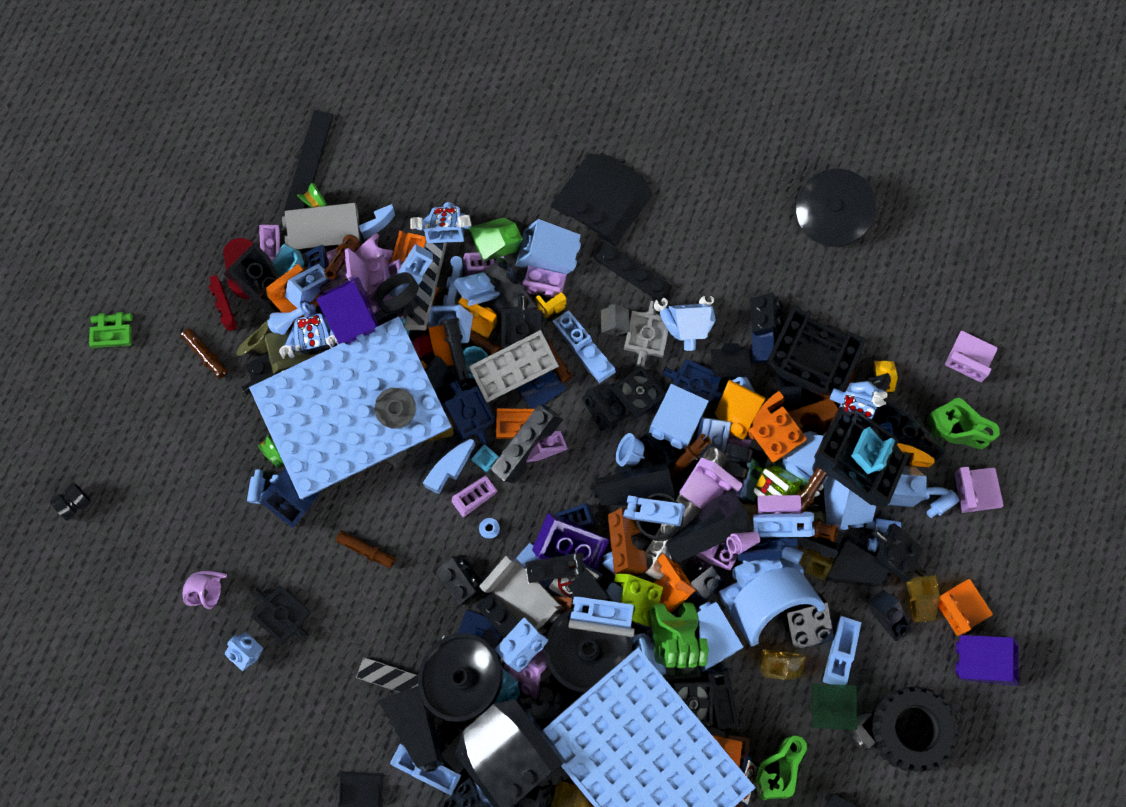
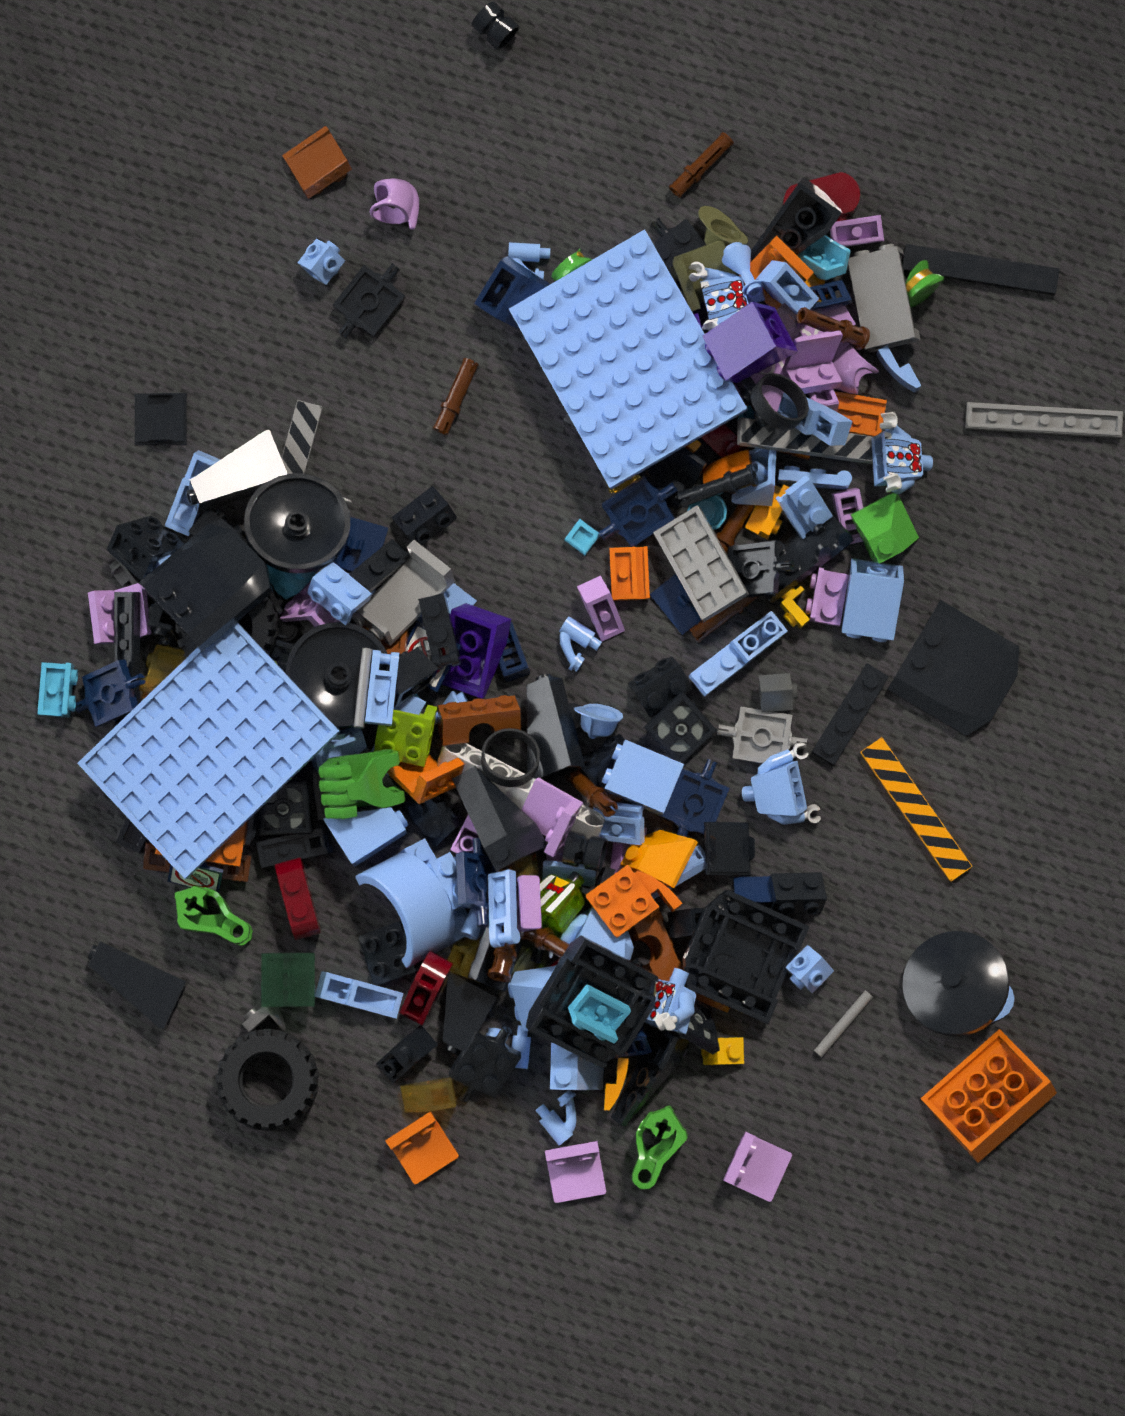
camera: 85 degrees right, 10 degrees up
bright green plate [89,312,133,348] -> none
dark red plate [208,275,237,331] -> none
dark grey tile [374,388,416,429] -> none
light blue slope [423,439,475,494] -> none
lavender slope [452,475,498,517] -> none
light blue plate [479,518,500,539] -> none
black arch [491,404,564,483] -> none
light blue plate [623,496,685,526] -> none
lavender cone [726,531,760,554] -> none
clear yellow slope [760,650,806,680] -> none
dark purple slope [955,635,1019,686] -> none
none -> dark red brick [275,857,321,941]
none -> dark orange slope [282,126,352,199]
none -> dark red brick [399,951,454,1026]
none -> light blue plant [559,617,602,672]
none -> light blue brick [785,945,834,993]
none -> light grey bar [814,991,873,1057]
none -> tile [860,737,973,882]
none -> orange slope [921,1029,1057,1163]
none -> light grey tile [965,402,1123,438]

